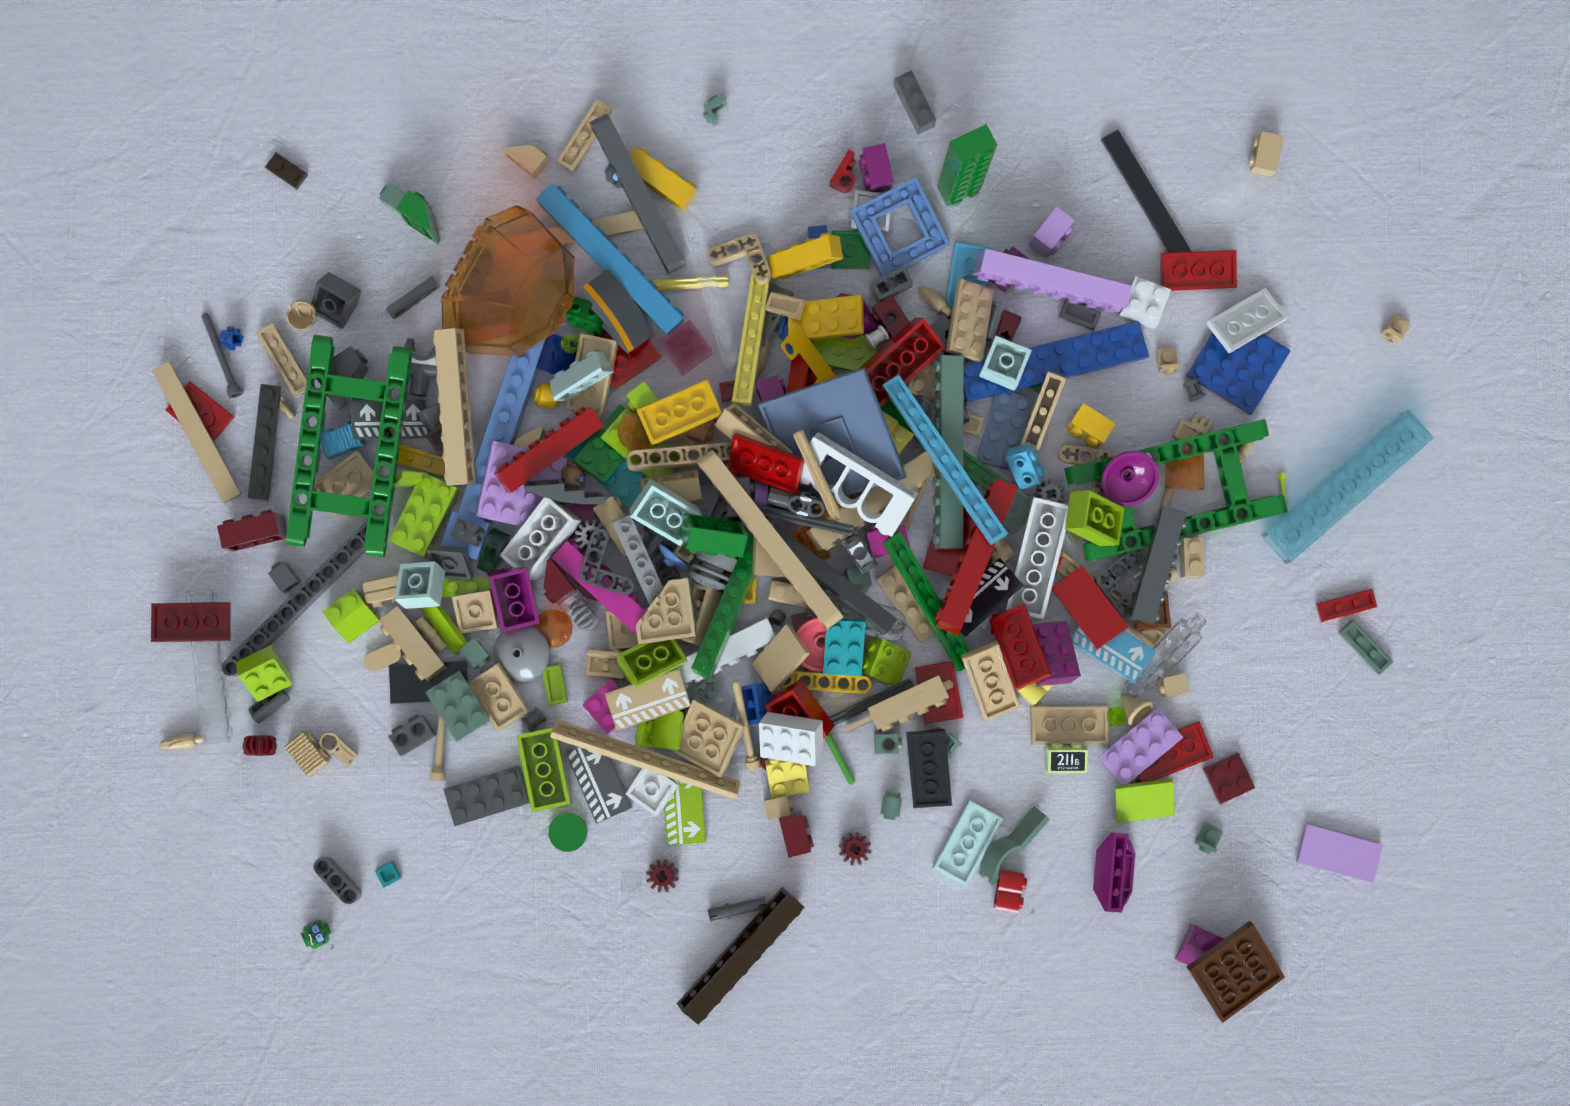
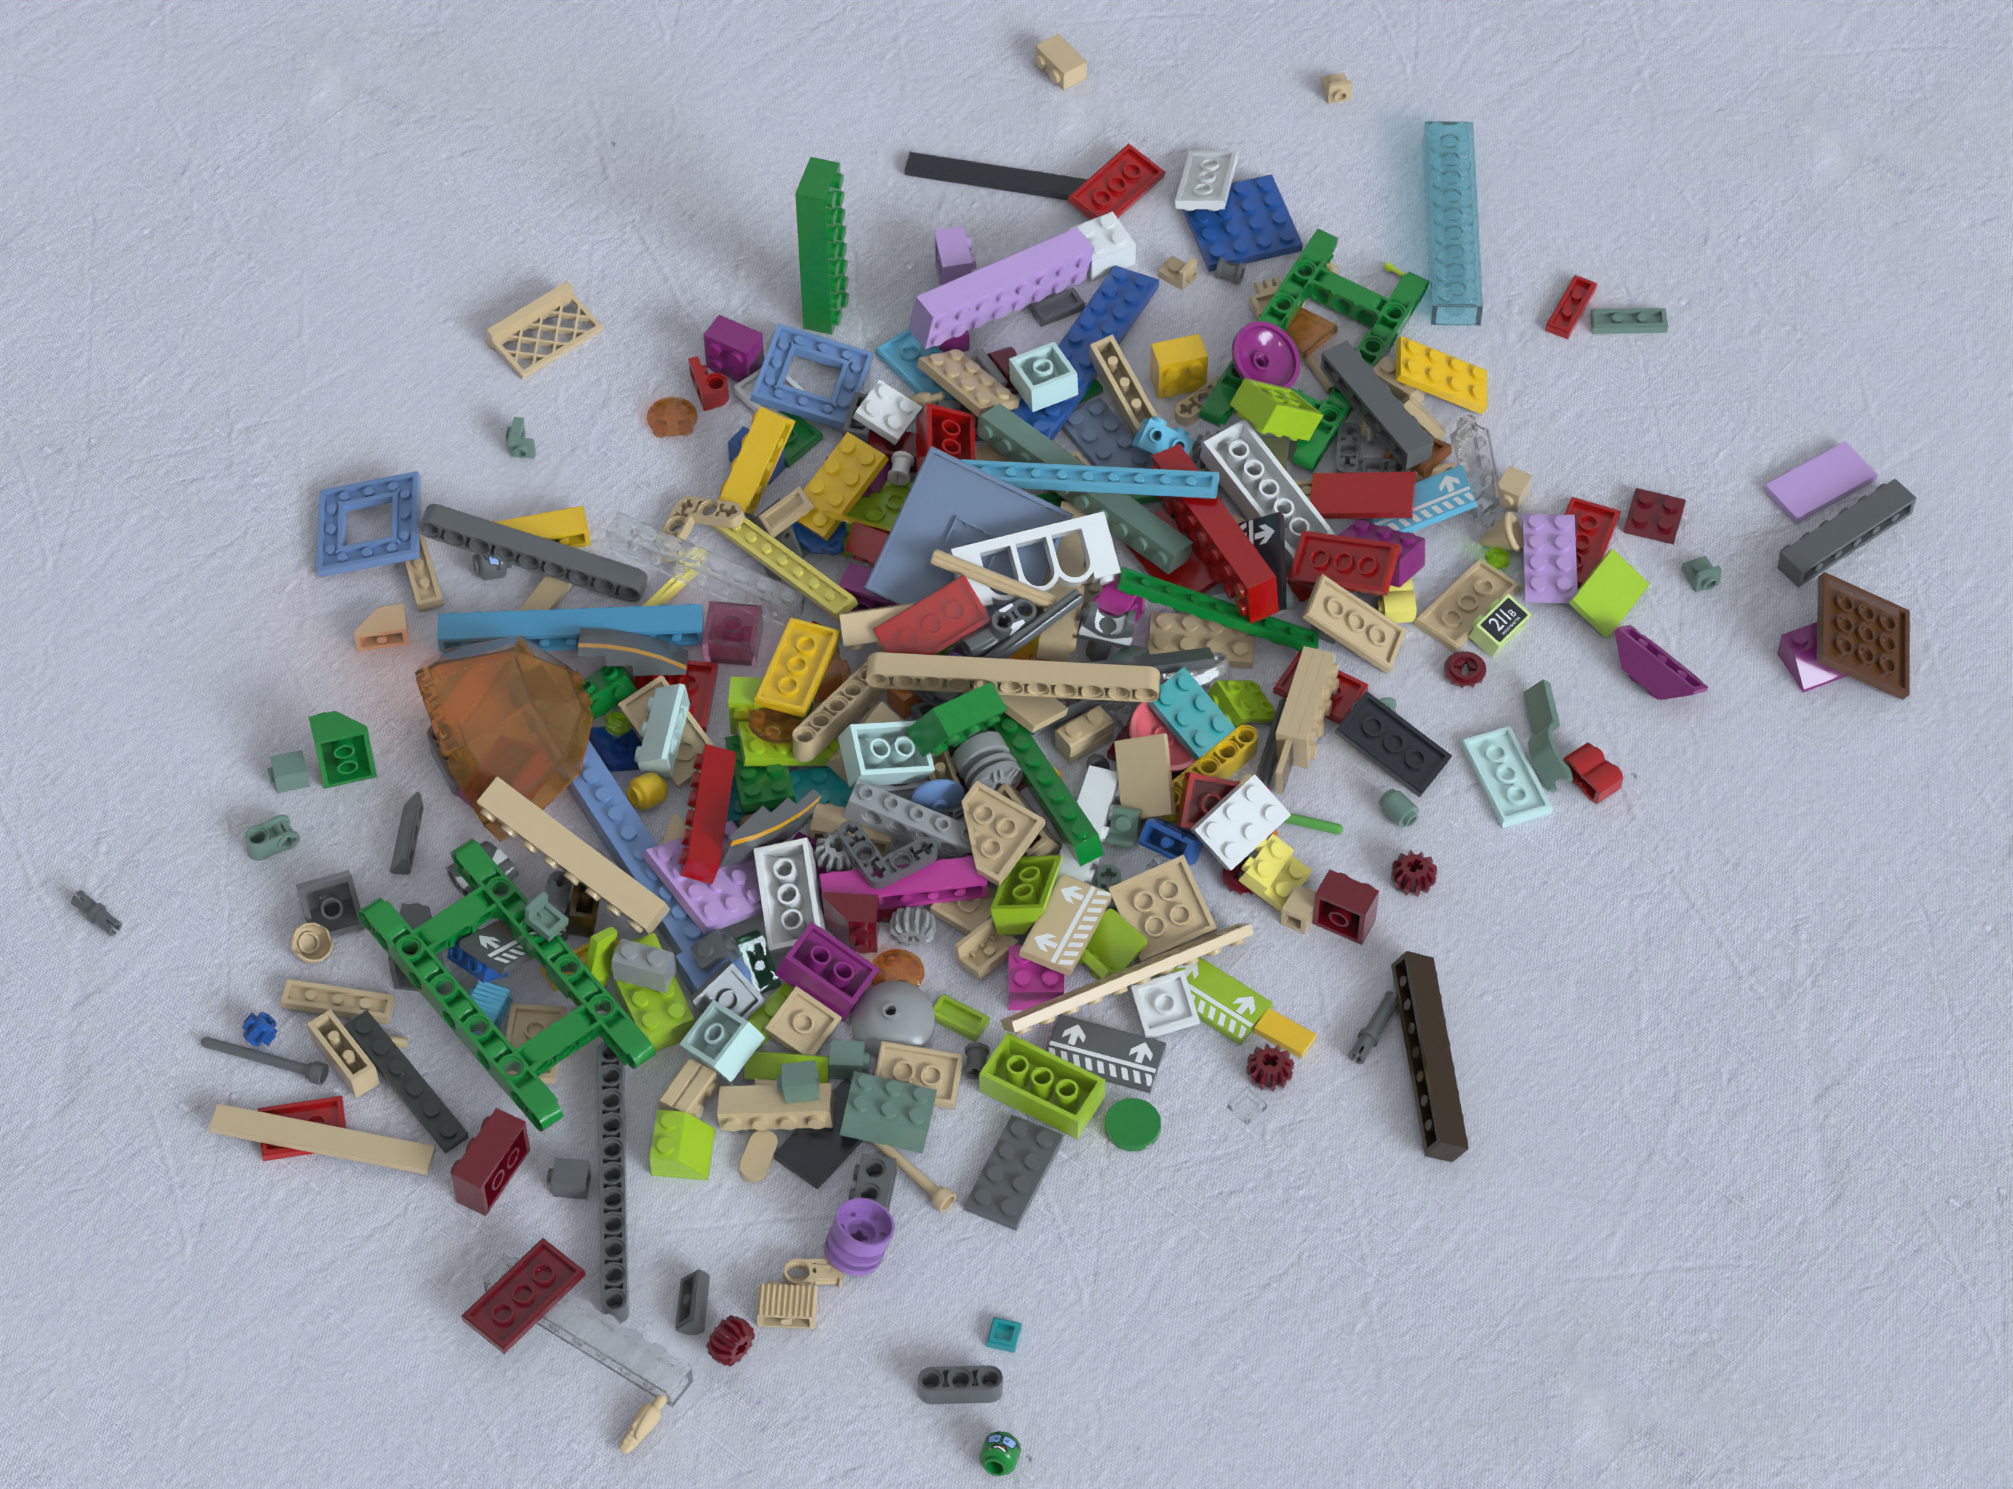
camera: 45 degrees left, 30 degrees down
lime brick [236,645,292,702] -> none
dark brown plate [265,152,308,190] -> none
tan piece [732,680,761,770] -> none
sand green brick [874,734,902,754] -> none
dark grey brick [893,70,936,134] -> none
none -> dark grey pin [71,890,122,936]
none -> sand green piece [245,814,300,861]
none -> tan brick [307,1009,380,1099]
none -> medium blue plate [317,471,421,577]
none -> tan fence [486,281,603,380]
none -> sand green bracket [524,891,569,942]
none -> light grey brick [611,938,676,993]
none -> clear orange dish [647,397,697,438]
none -> sand green brick [777,1061,820,1104]
none -> medium lavender wheel [824,1198,895,1276]
none -> white plate [853,380,922,445]
none -> sand green bracket [1106,804,1142,849]
none -> yellow tile [1254,1008,1316,1059]
none -> yellow plate [1395,336,1487,414]
none -> tan plate [1402,394,1446,440]
none -> dark red gear [1444,651,1486,688]
none -> dark grey brick [1777,479,1916,588]

